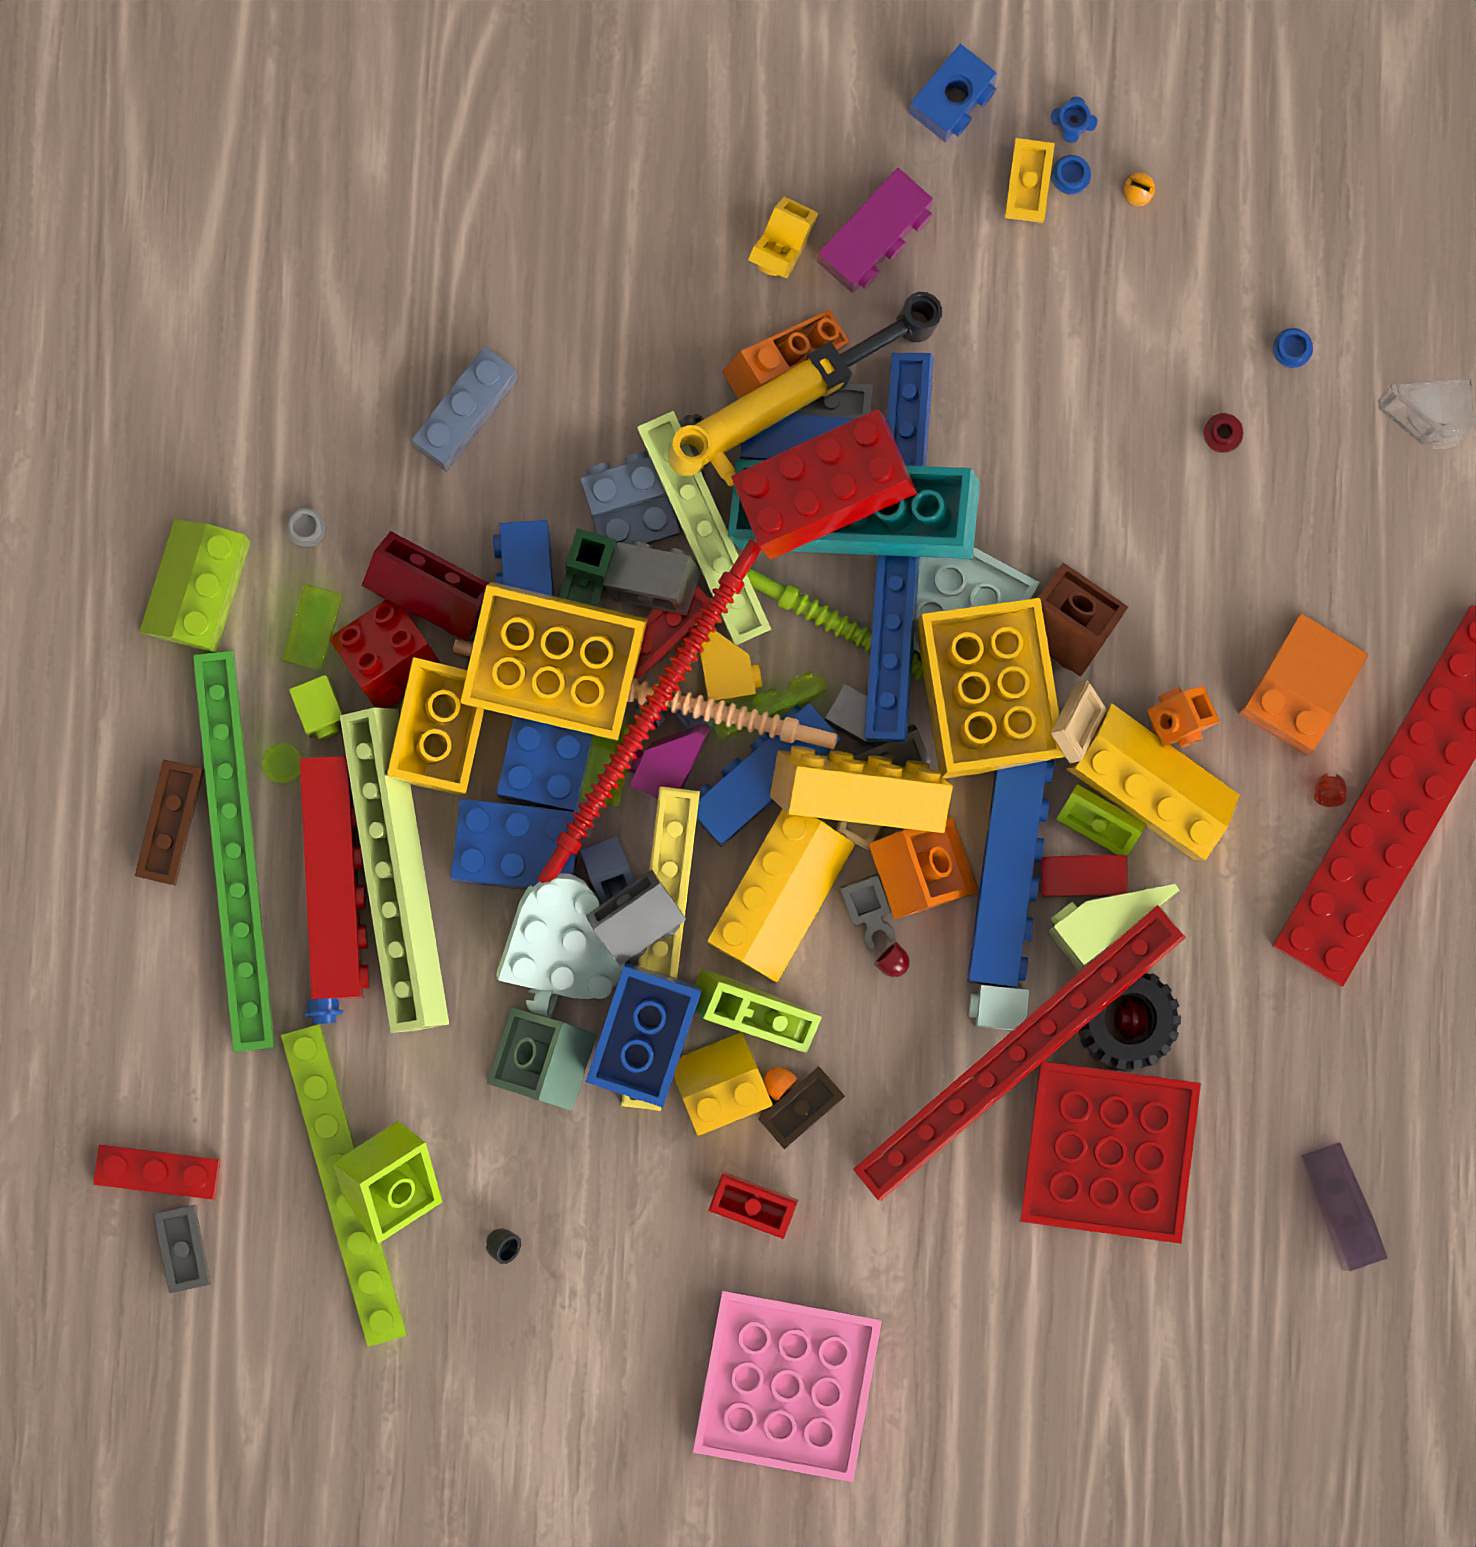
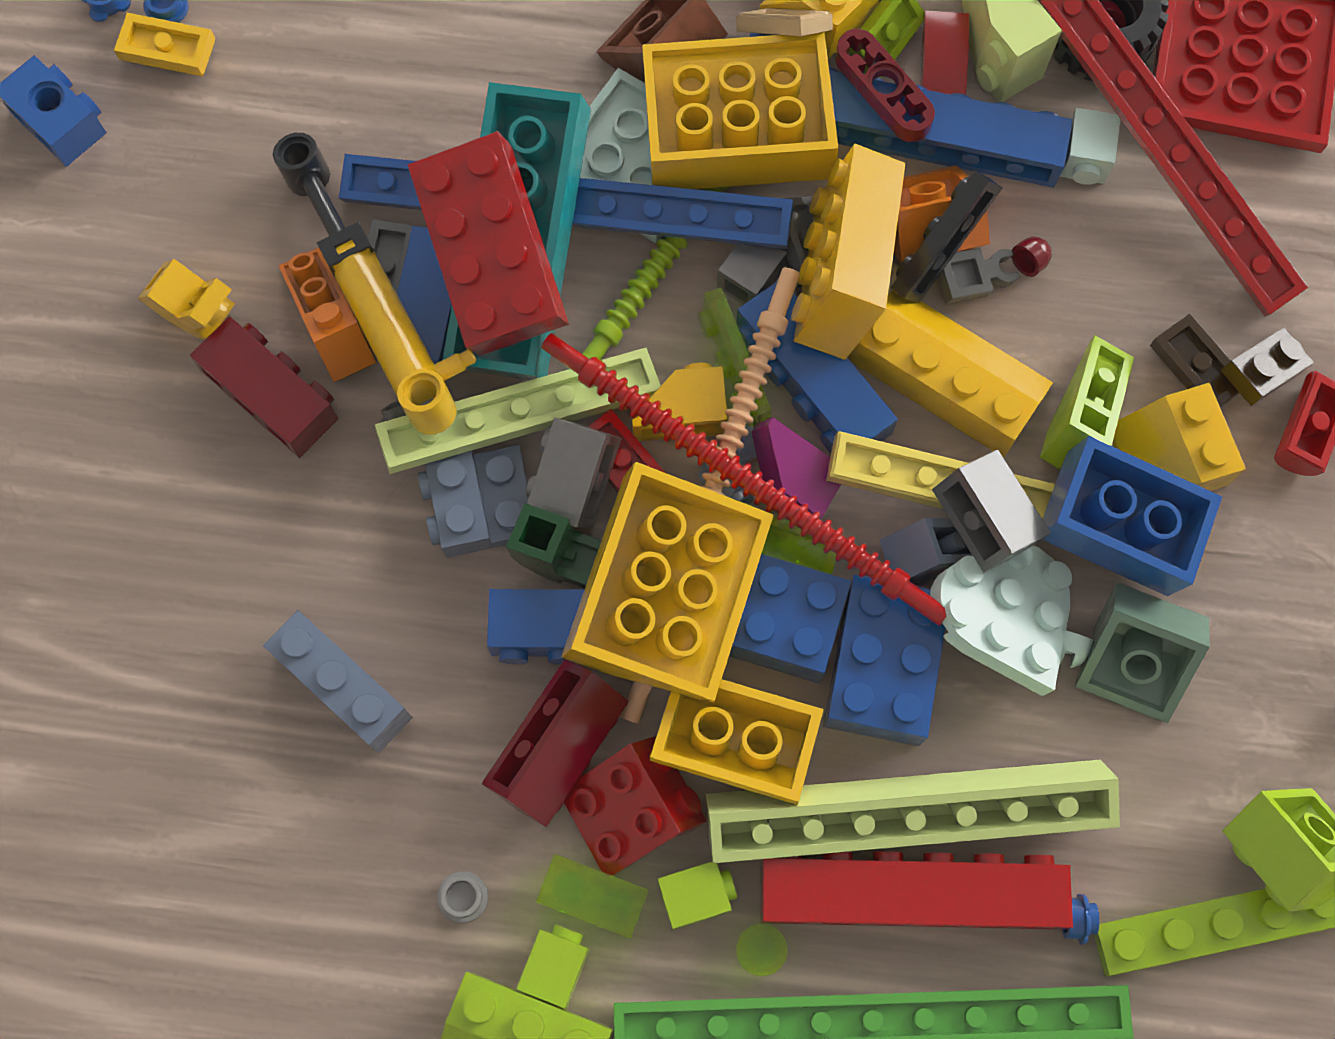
camera: 85 degrees left, 10 degrees down
orange hinge [763,1067,798,1102] -> none
magenta brick [817,167,933,293] -> none
none -> dark red brick [189,316,338,459]
none -> lime brick [517,924,590,1009]
none -> dark red beam [835,29,935,142]
none -> black plate [890,171,1003,303]
none -> plate [1220,328,1314,406]

